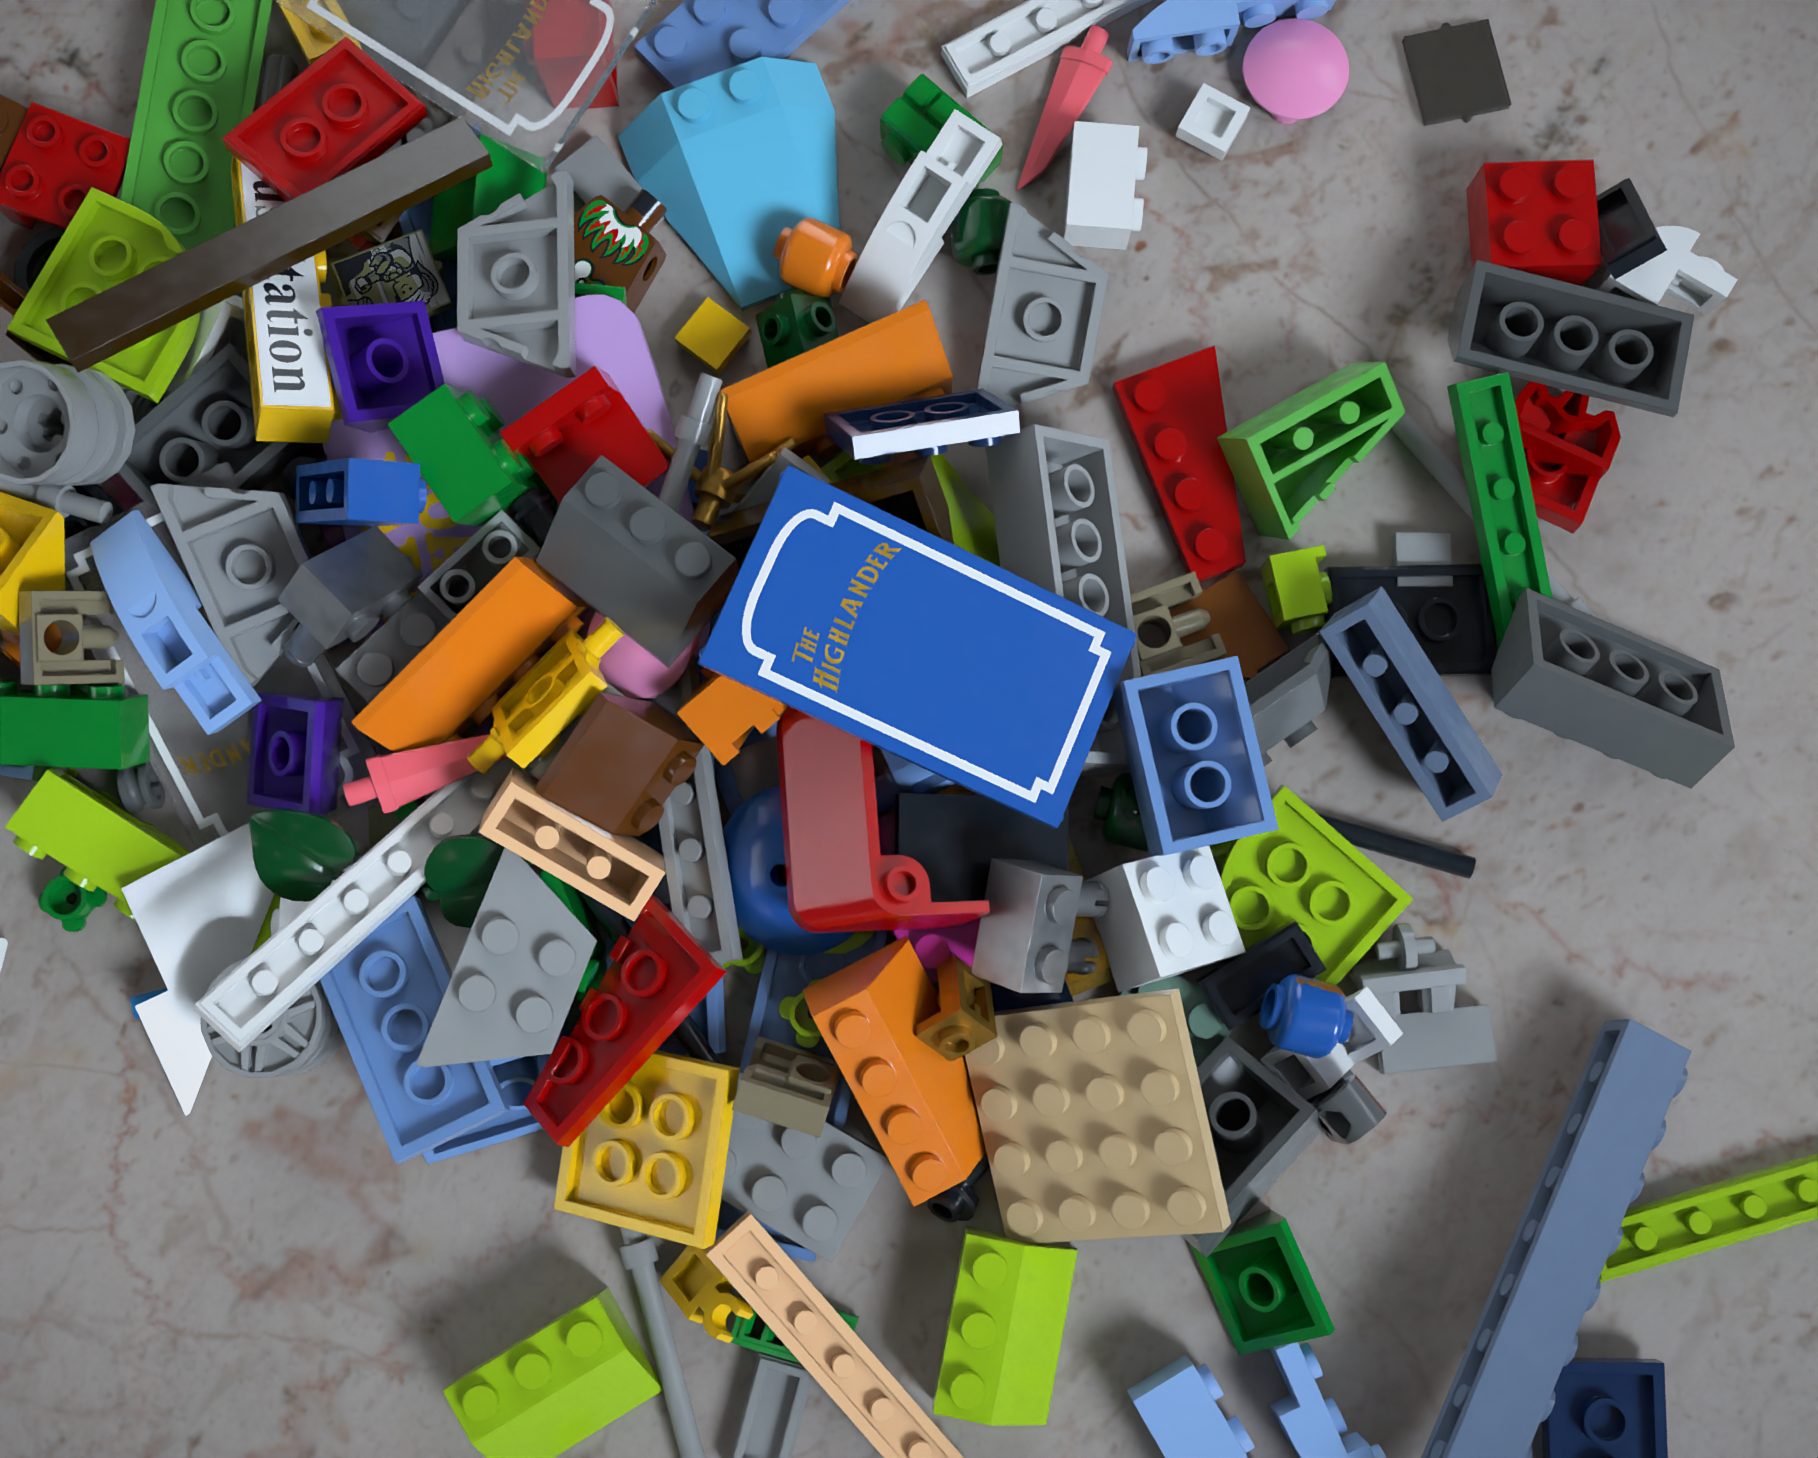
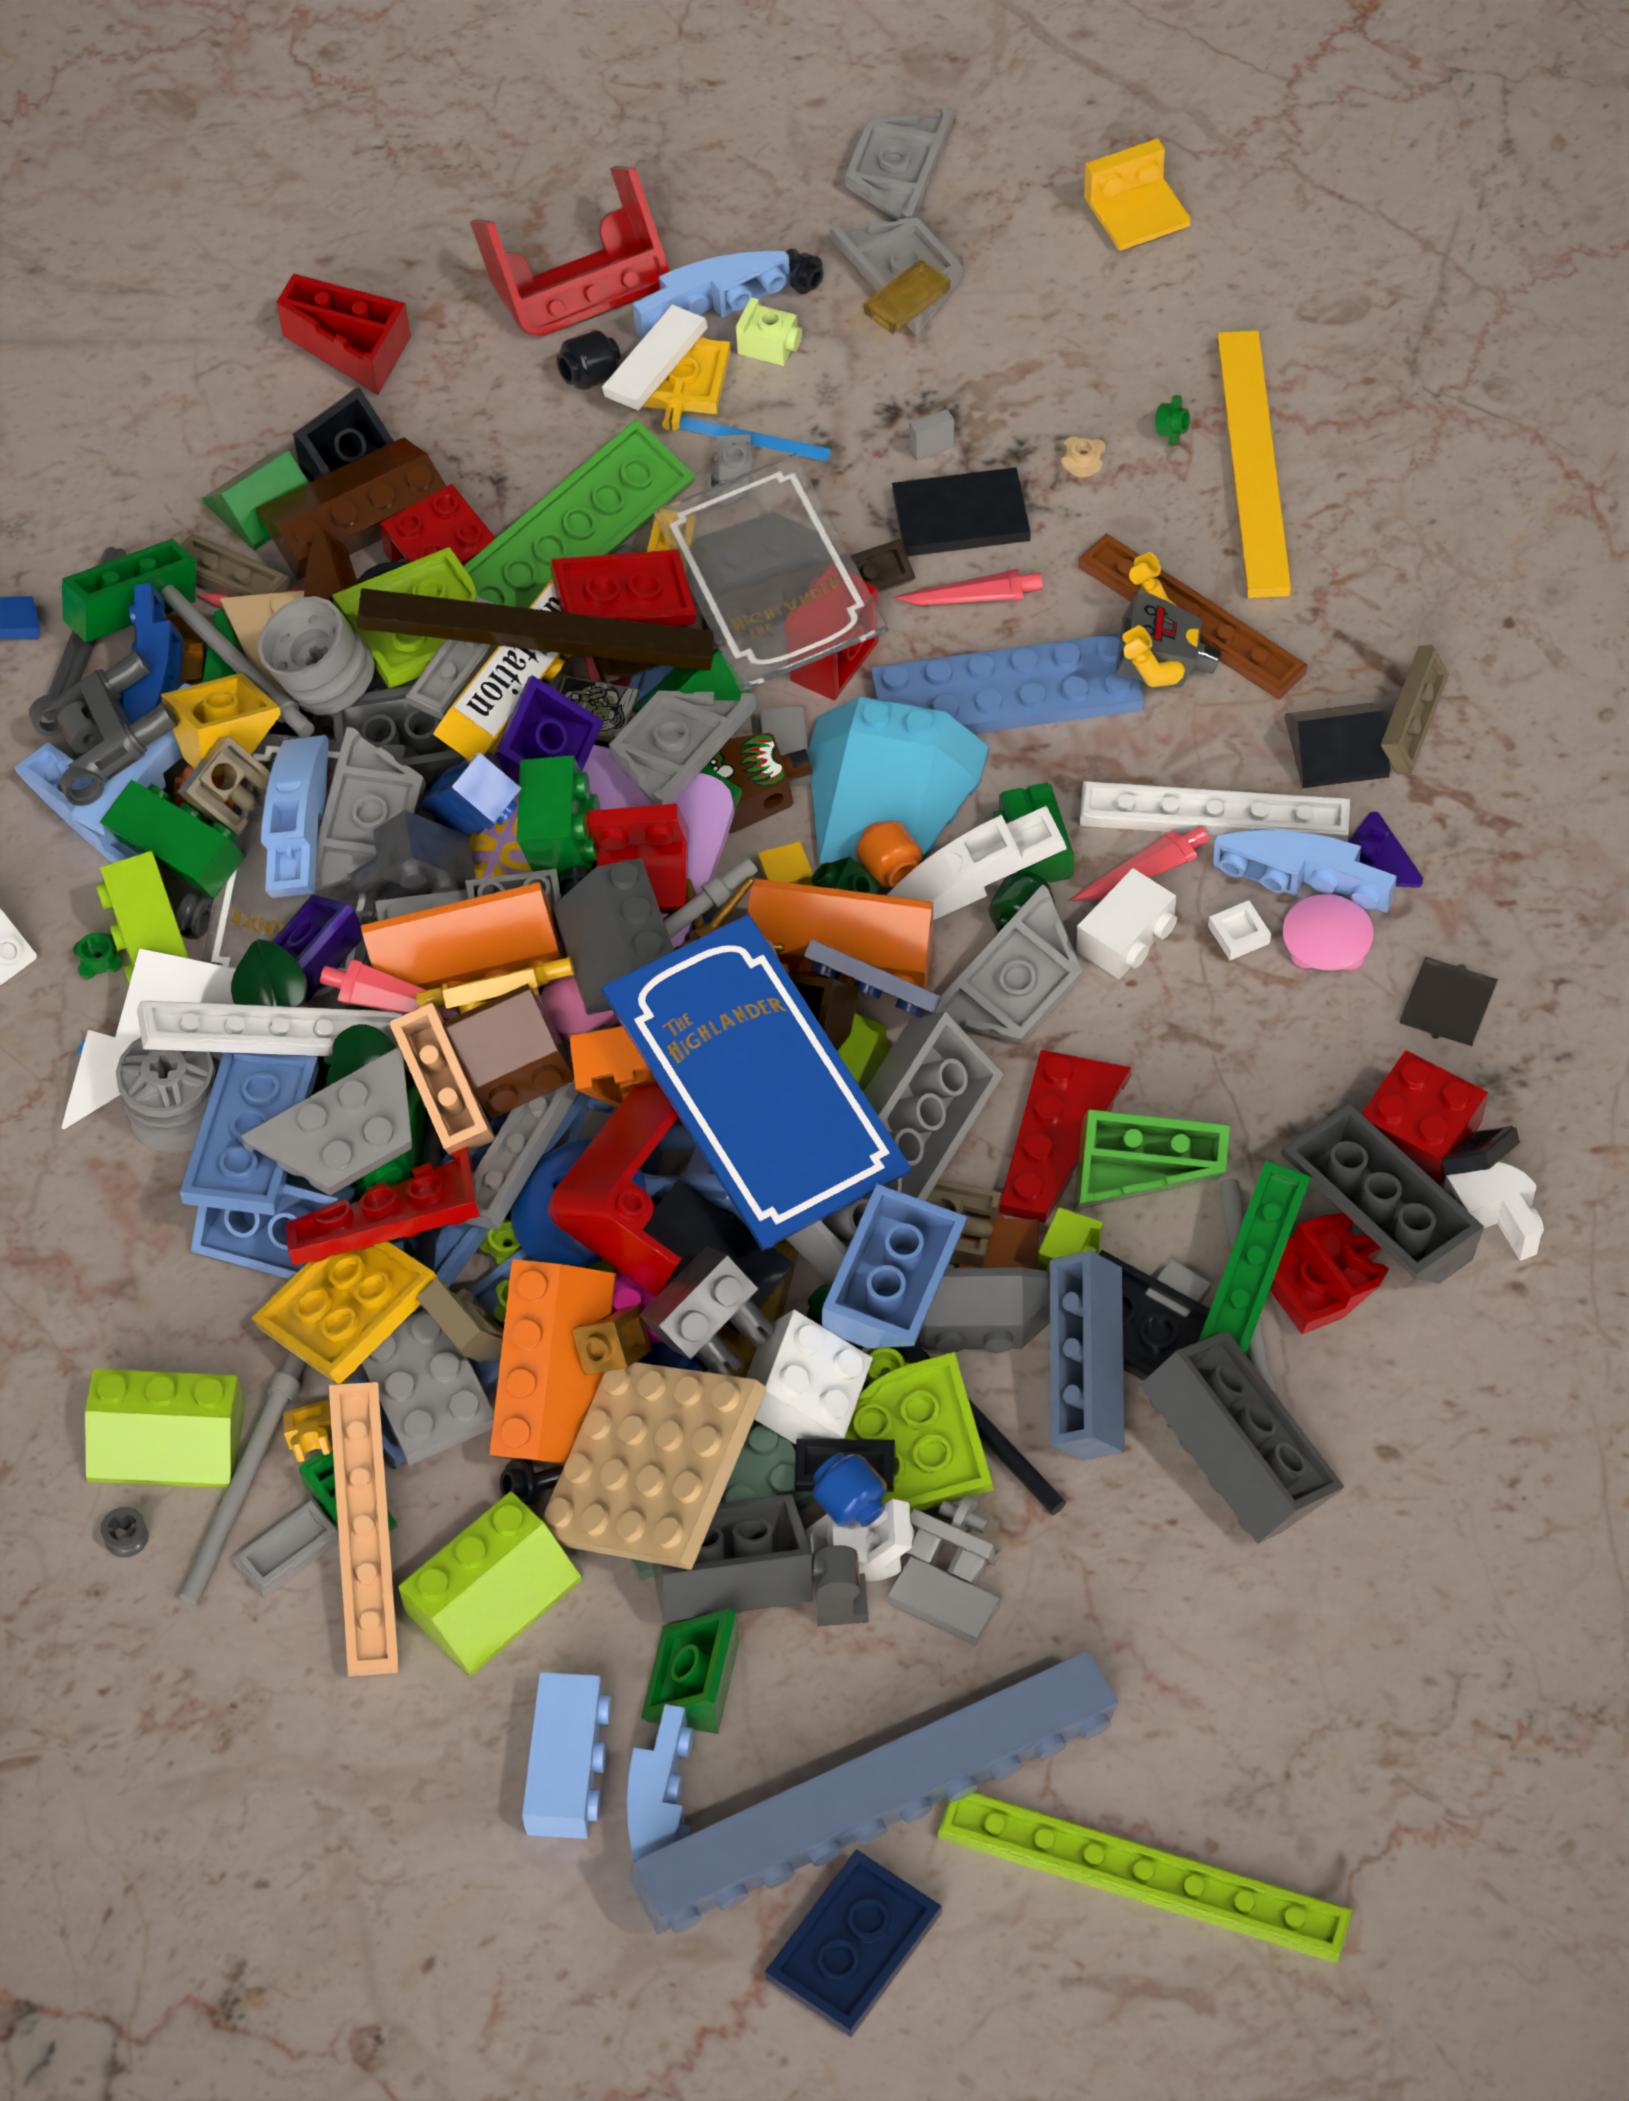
camera: 35 degrees right, 25 degrees down
none -> light grey tile [406,596,498,720]

